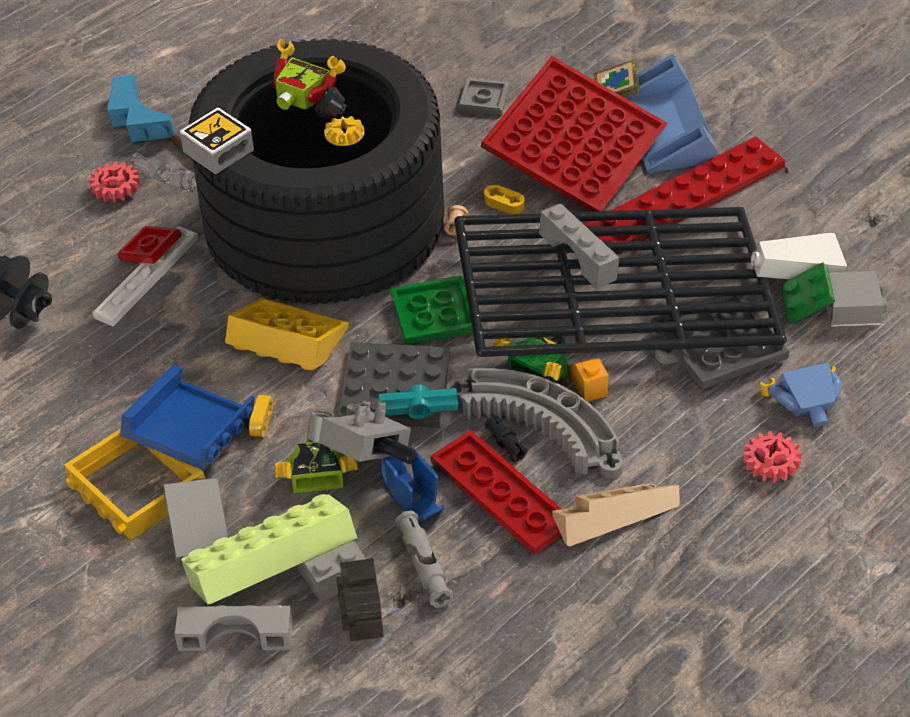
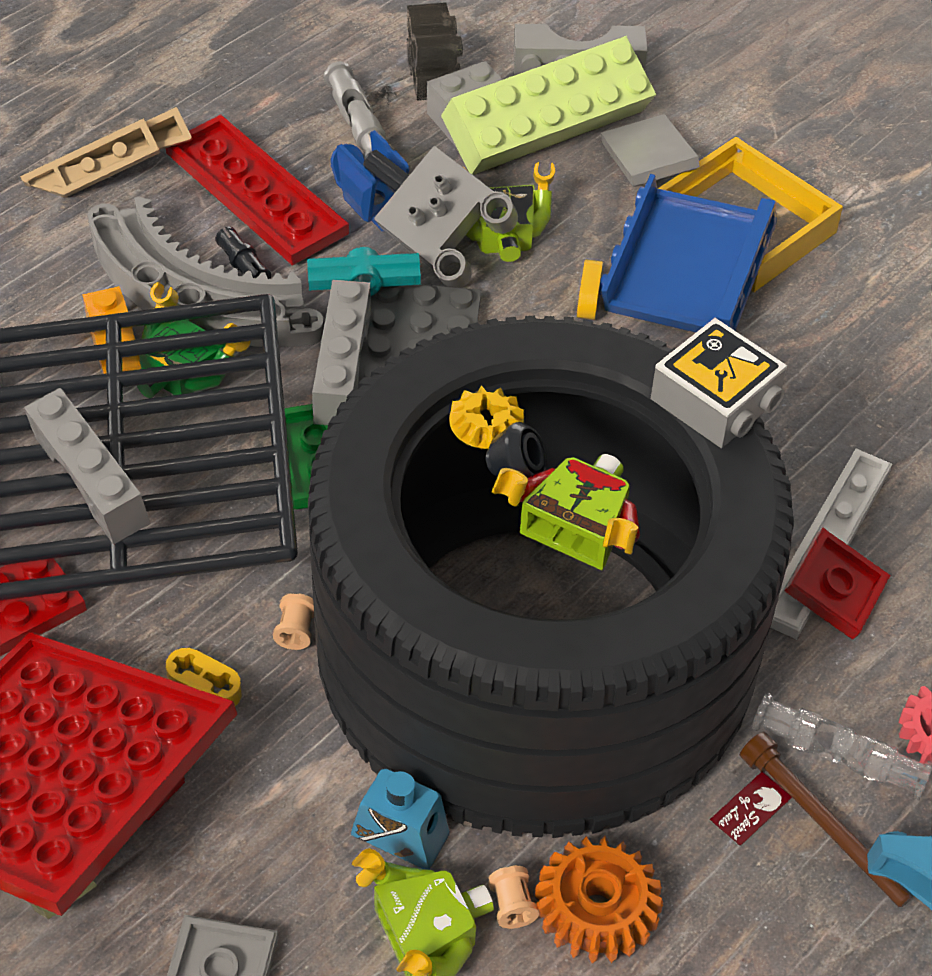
camera: 175 degrees right, 5 degrees up
none -> light grey arch [312,280,371,425]

